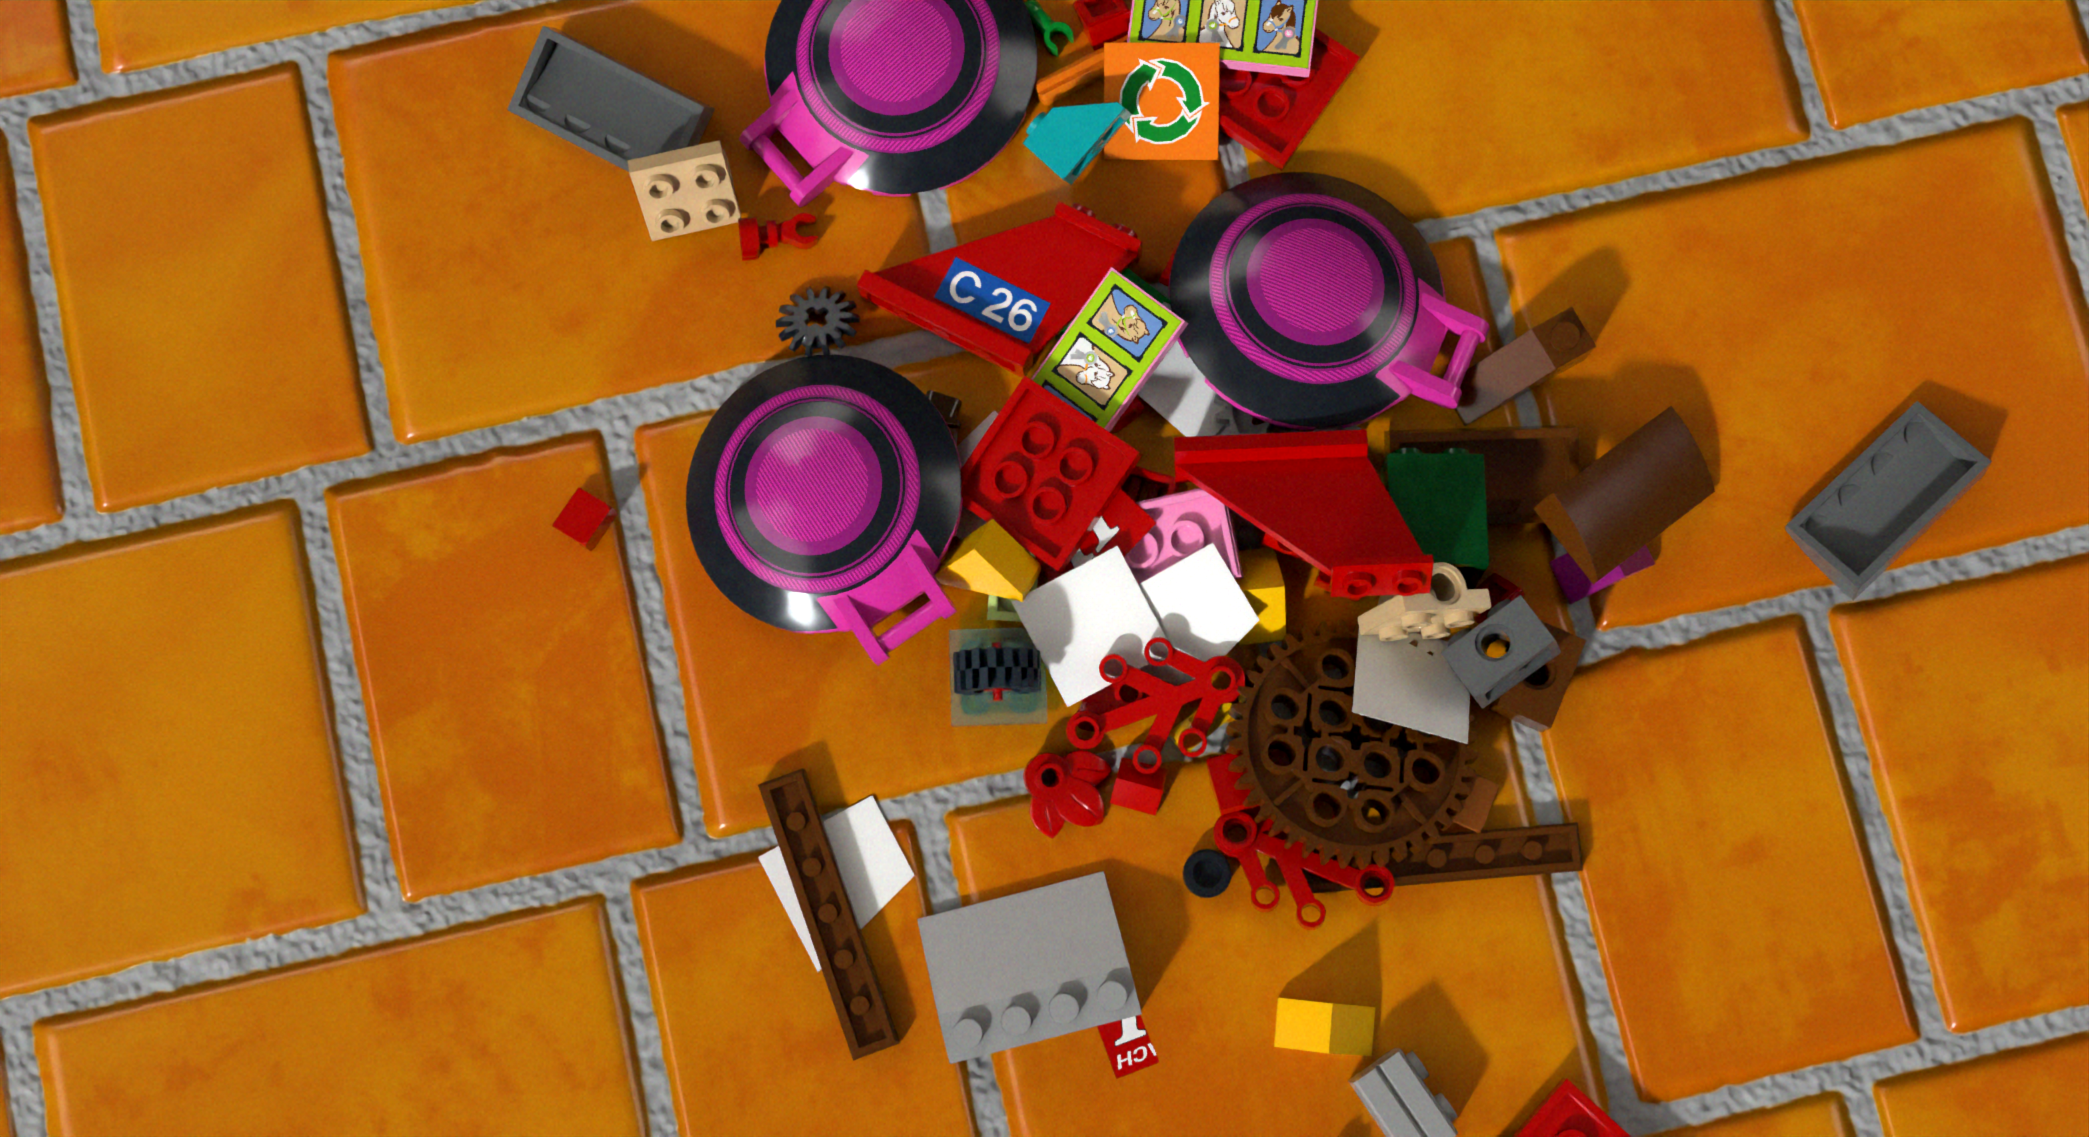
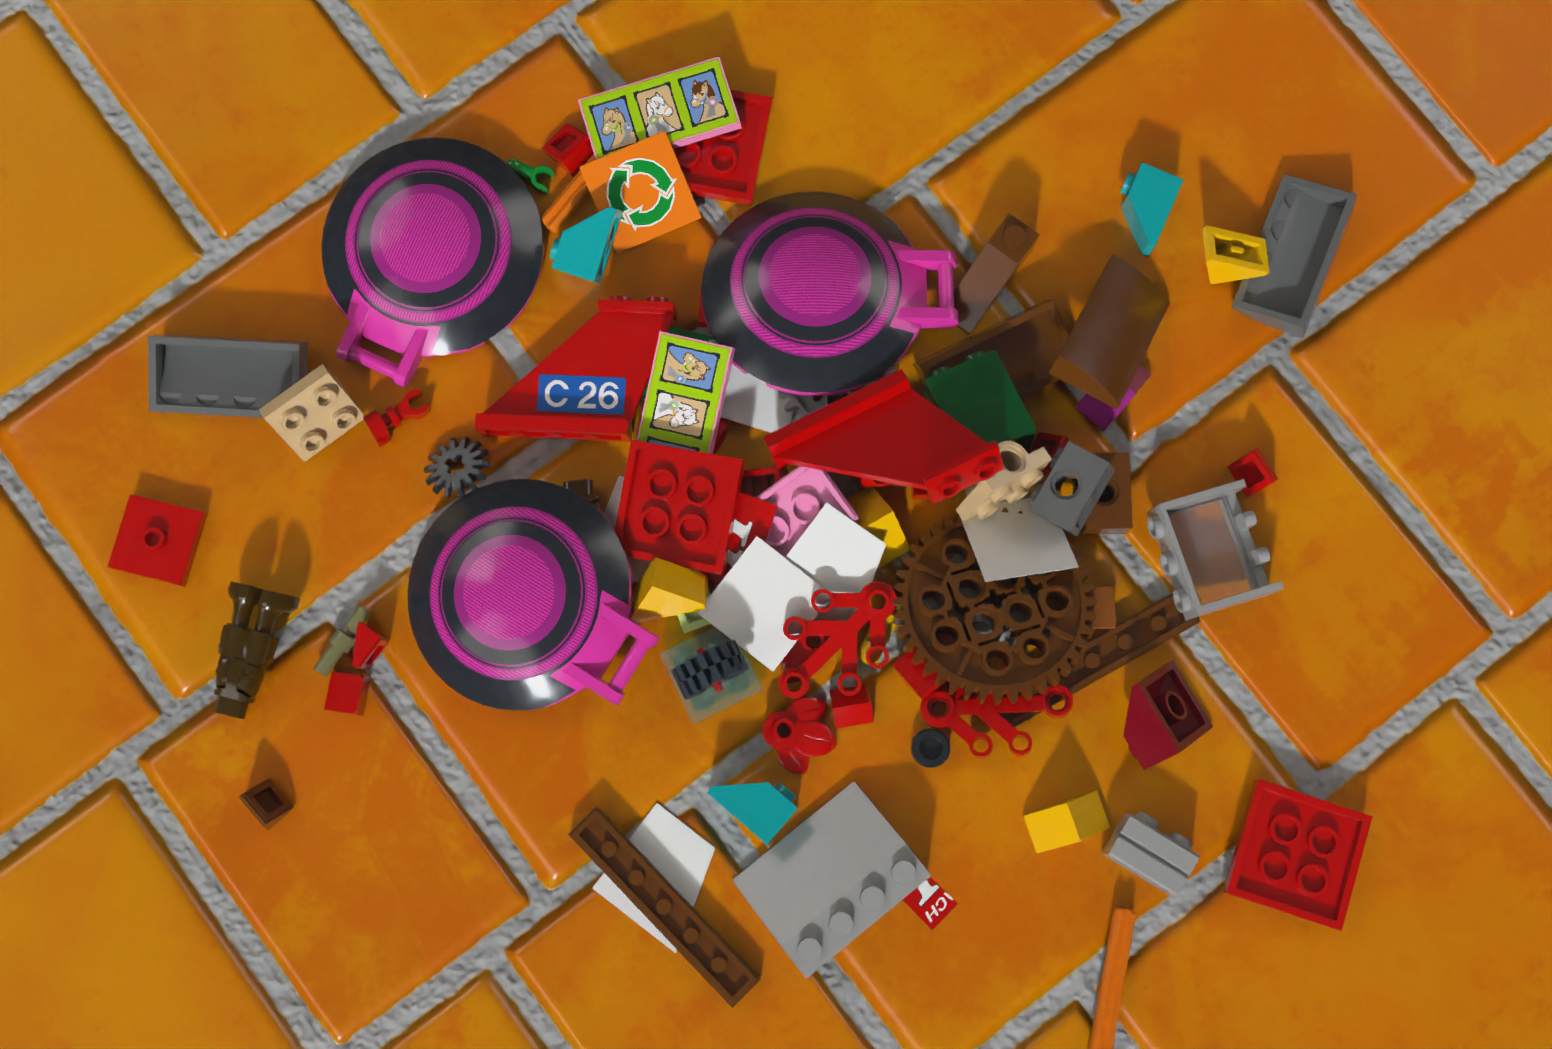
camera: 25 degrees left, 0 degrees up
none -> red plate [107,494,207,587]
none -> dark brown piece [214,581,300,719]
none -> reddish brown slope [239,778,294,830]
none -> olive bar [313,605,372,677]
none -> red slope [352,621,389,671]
none -> teal slope [707,782,798,845]
none -> teal slope [1120,162,1183,257]
none -> dark red slope [1123,660,1213,770]
none -> window [1147,479,1284,621]
none -> yellow slope [1202,225,1270,284]
none -> red slope [1227,447,1278,498]

